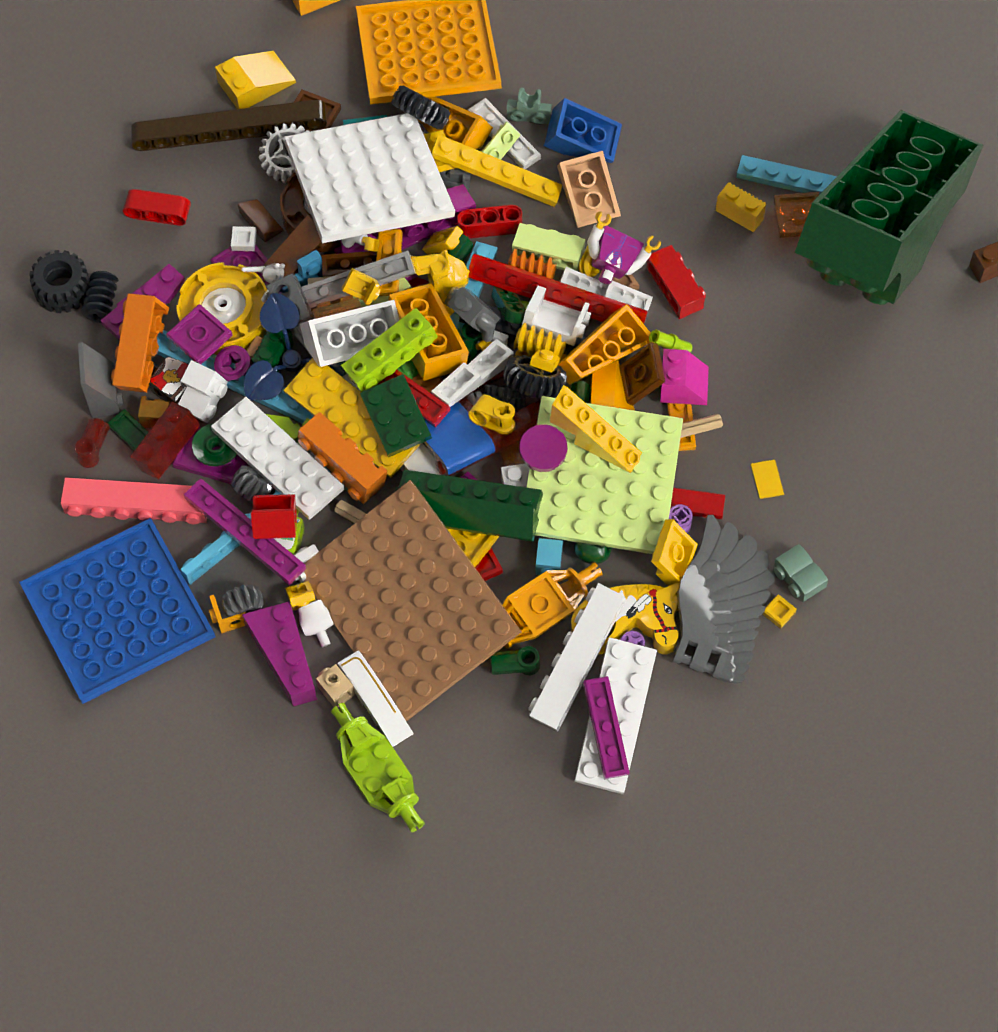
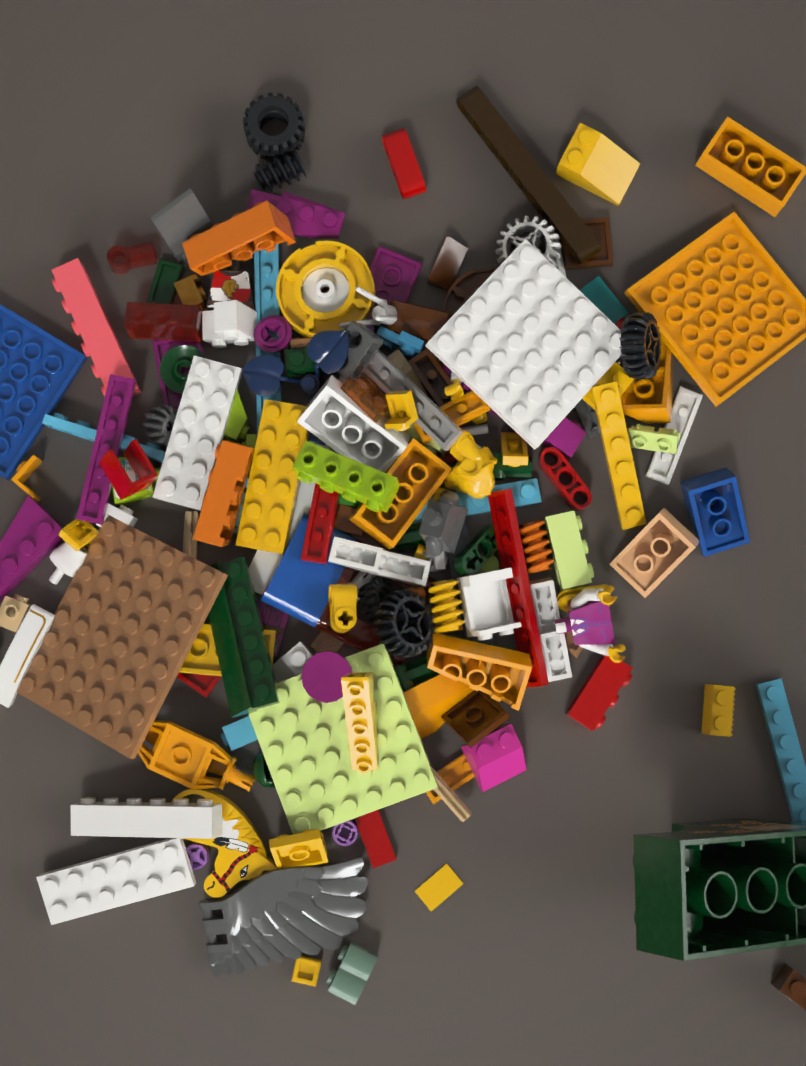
camera: 55 degrees right, 20 degrees up
magenta tile [166,304,233,364] -> none
dark grey gear [222,584,264,621] -> none
white plate [231,226,256,251] -> none
dark green plate [360,374,432,457] -> none
dark green piece [491,646,540,676] -> none
sand green plate [507,88,552,124] -> none
yellow plate [530,349,560,373] -> none
magenta tile [583,676,630,780] -> none
lime pin [649,329,692,353] -> none
clear orange plate [774,192,819,238] -> none

